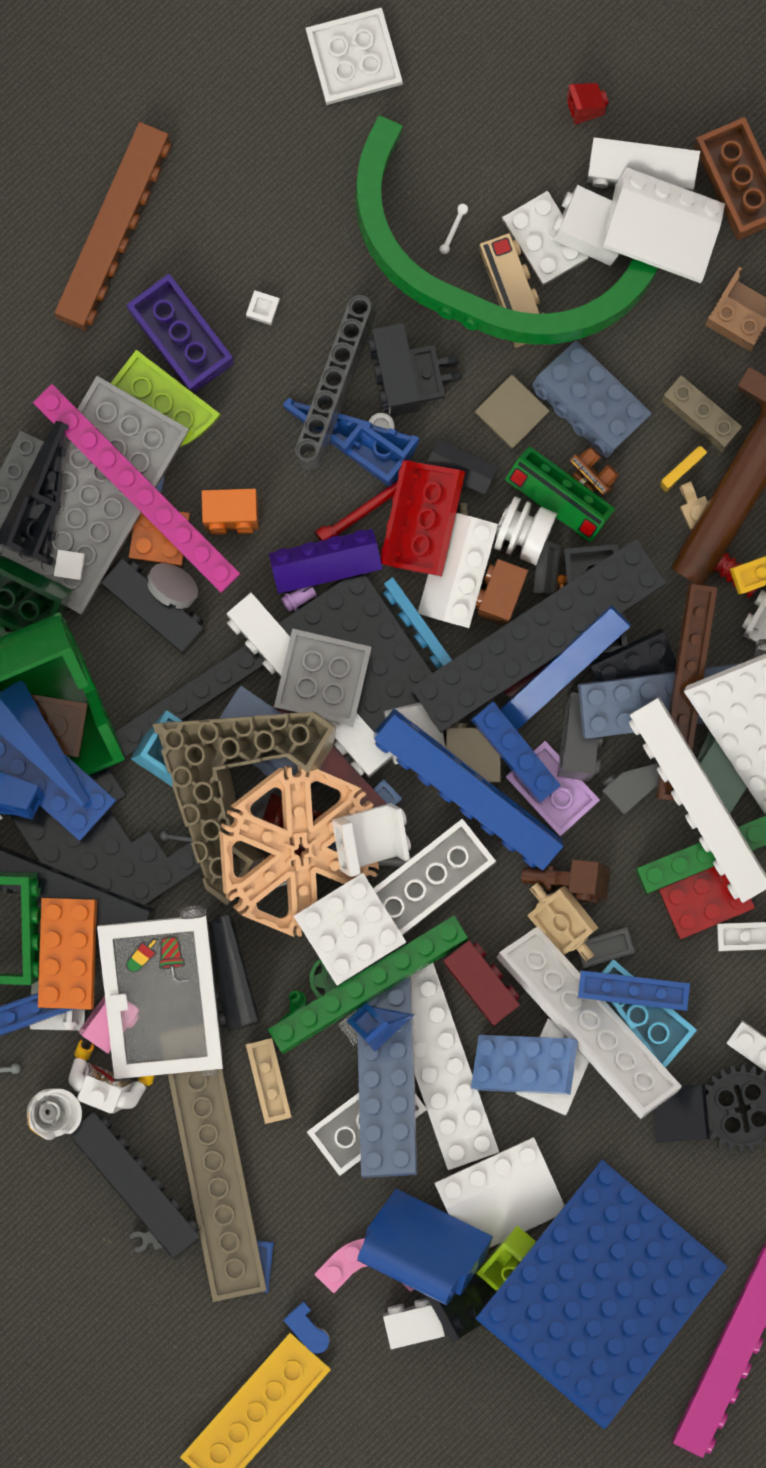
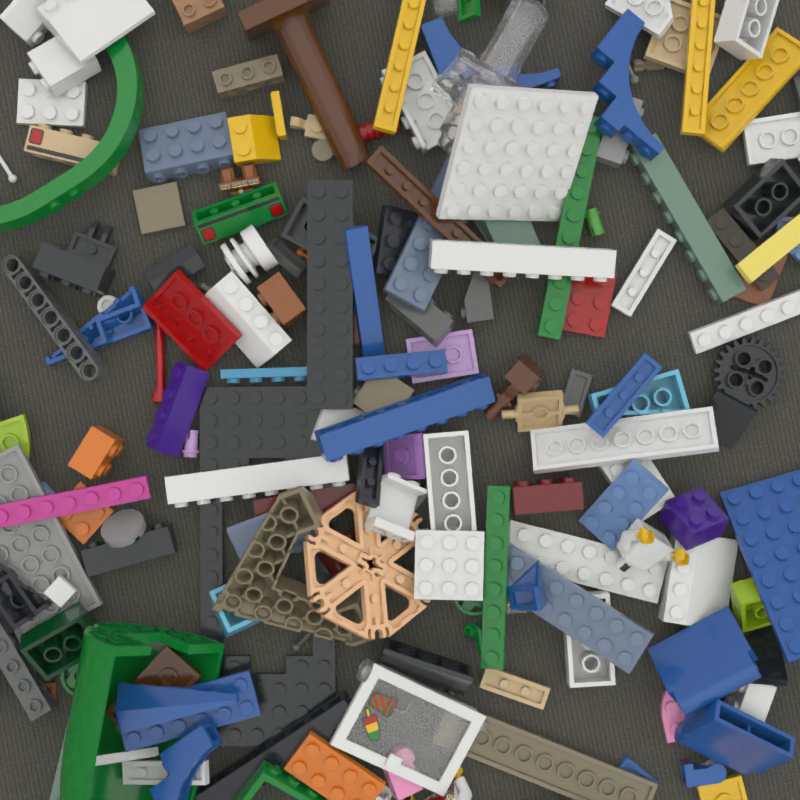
camera: 55 degrees left, 5 degrees up
light grey plate [274,629,372,727] -> none
none -> yellow slope [227,114,282,168]
none -> dark tan tile [312,139,334,162]
none -> black plate [355,445,384,509]
none -> medium lavender plate [383,433,426,480]
none -> white torso [616,518,689,572]
none -> dark purple brick [659,487,729,551]
none -> blue piece [674,699,795,775]

